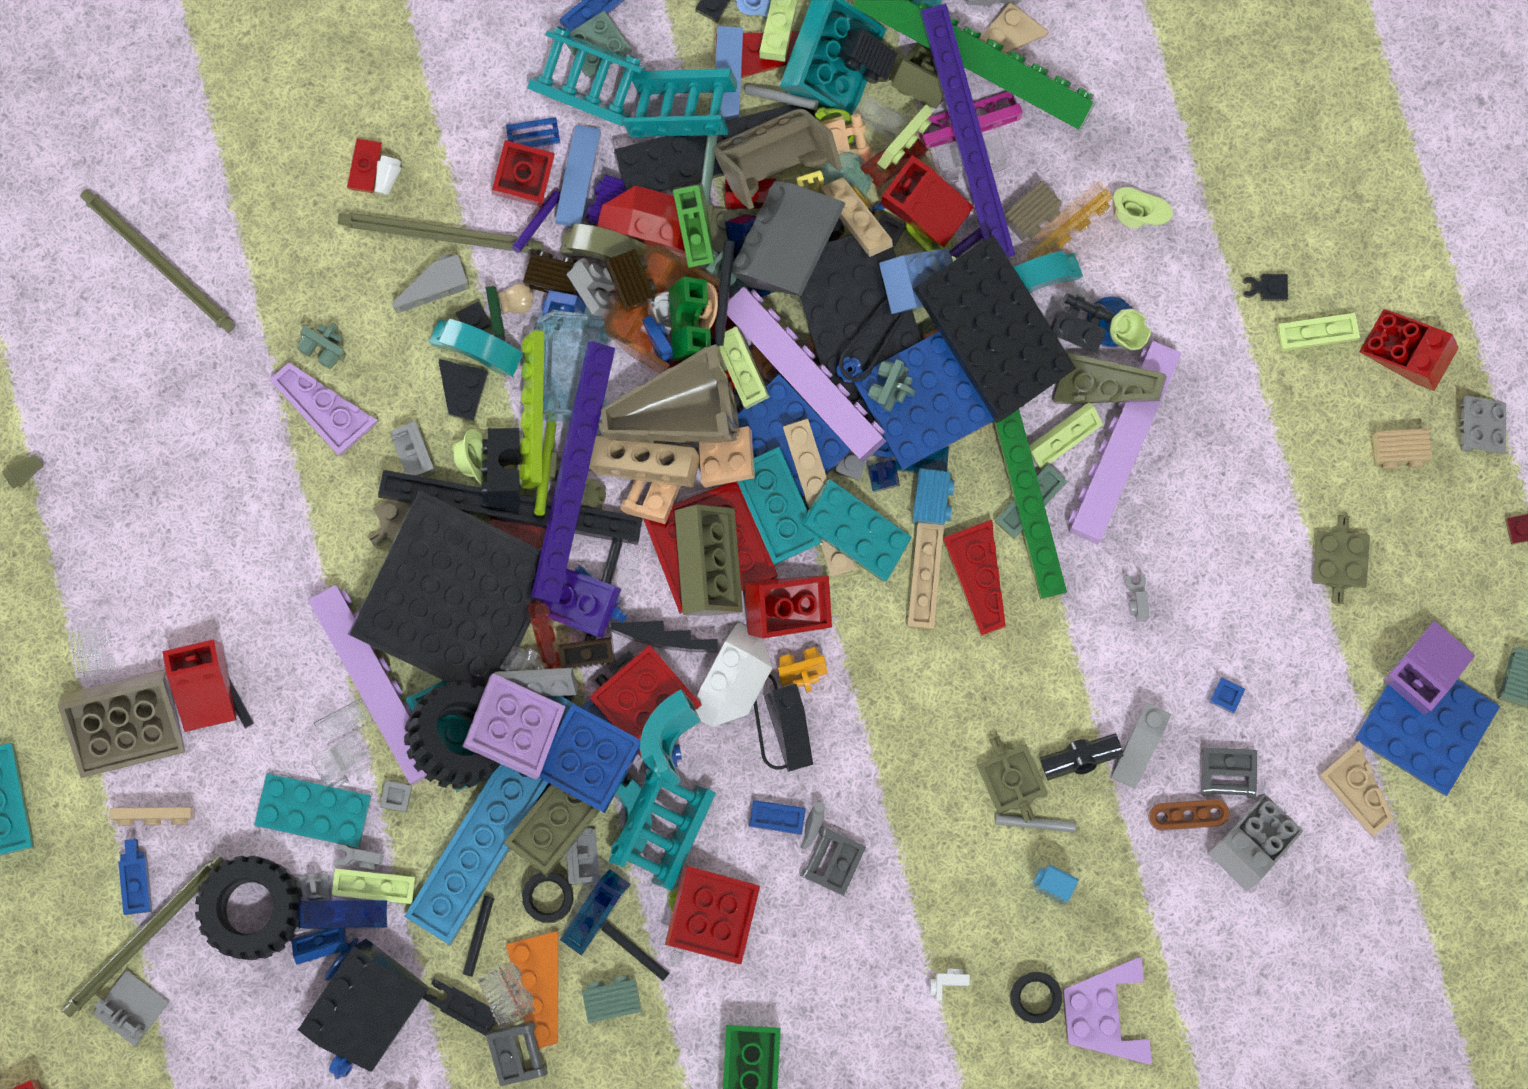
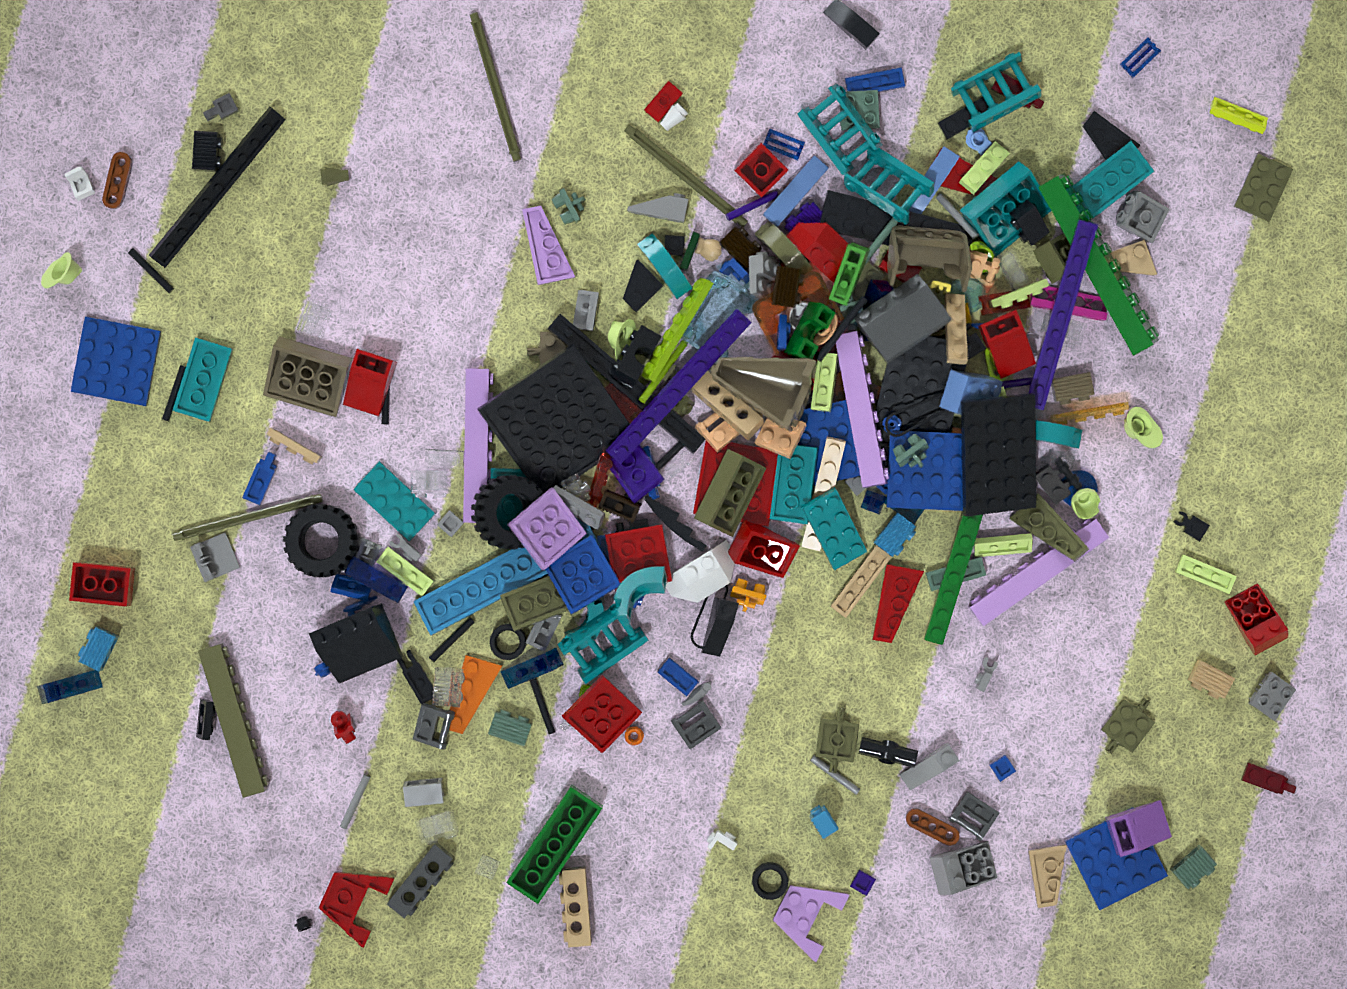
camera: 35 degrees right, 10 degrees up
none -> orange plate [625,726,644,745]
none -> dark purple tile [850,870,876,896]

